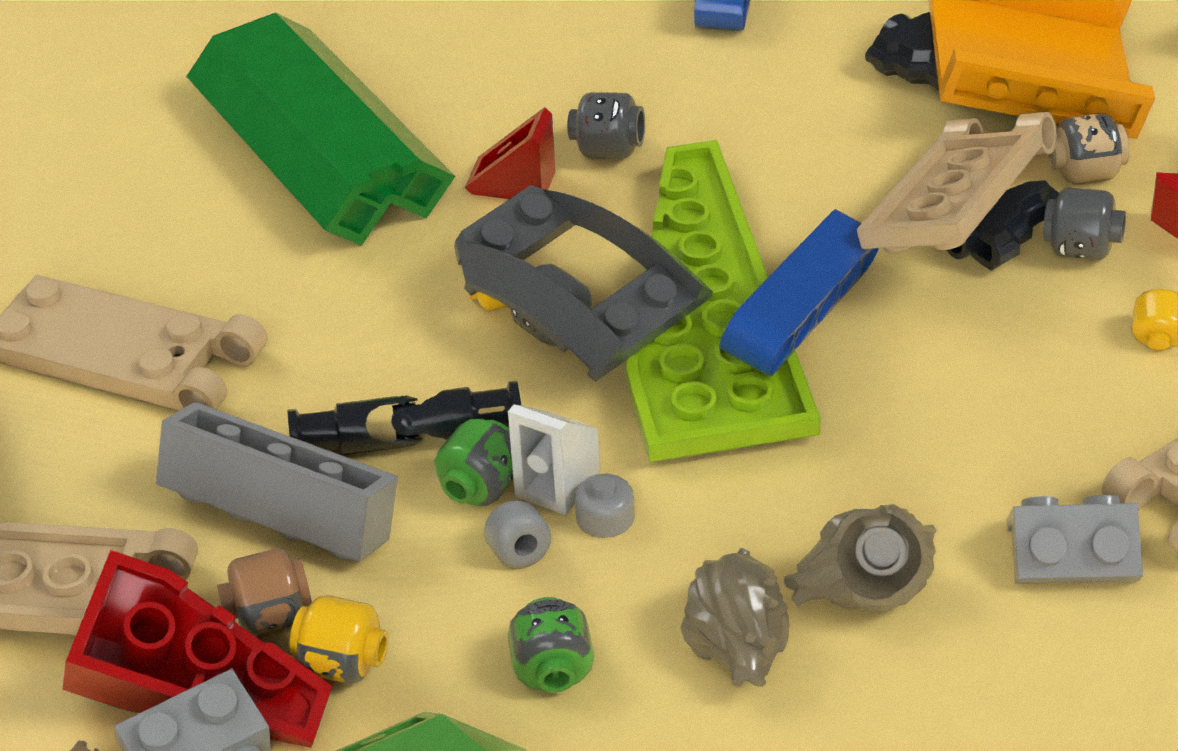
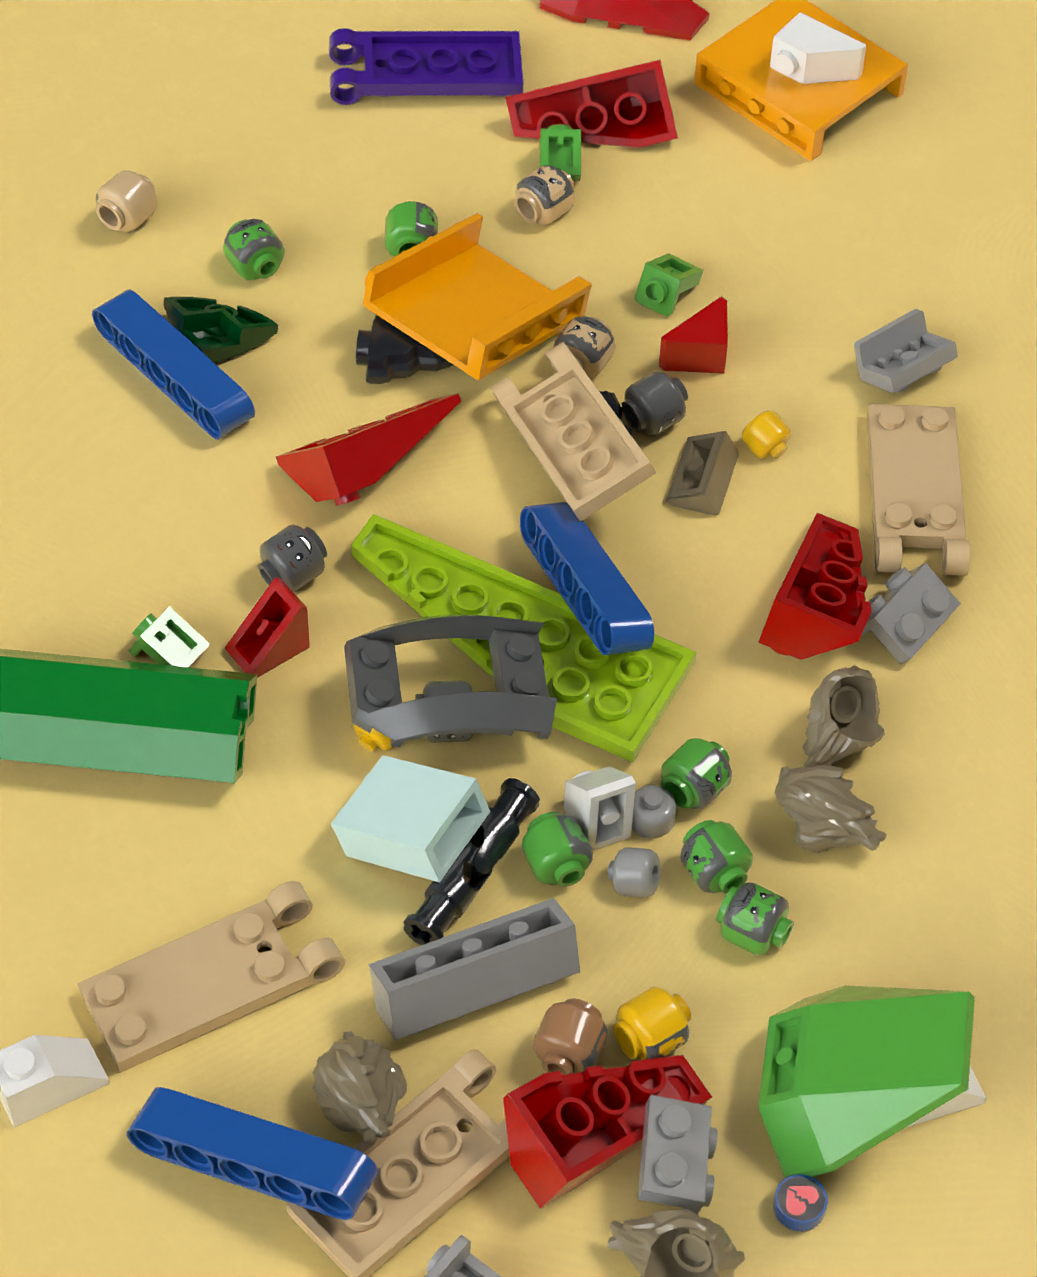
camera: 55 degrees left, 10 degrees up
none -> bracket [129,606,210,667]
none -> red wedge [276,393,461,506]
none -> dark tan hair [313,1032,407,1145]
none -> light aqua brick [331,755,490,883]
none -> bright green head [661,738,732,809]
none -> dark tan slope [666,431,739,515]
none -> bright green head [680,820,753,894]
none -> red wedge [758,513,872,660]

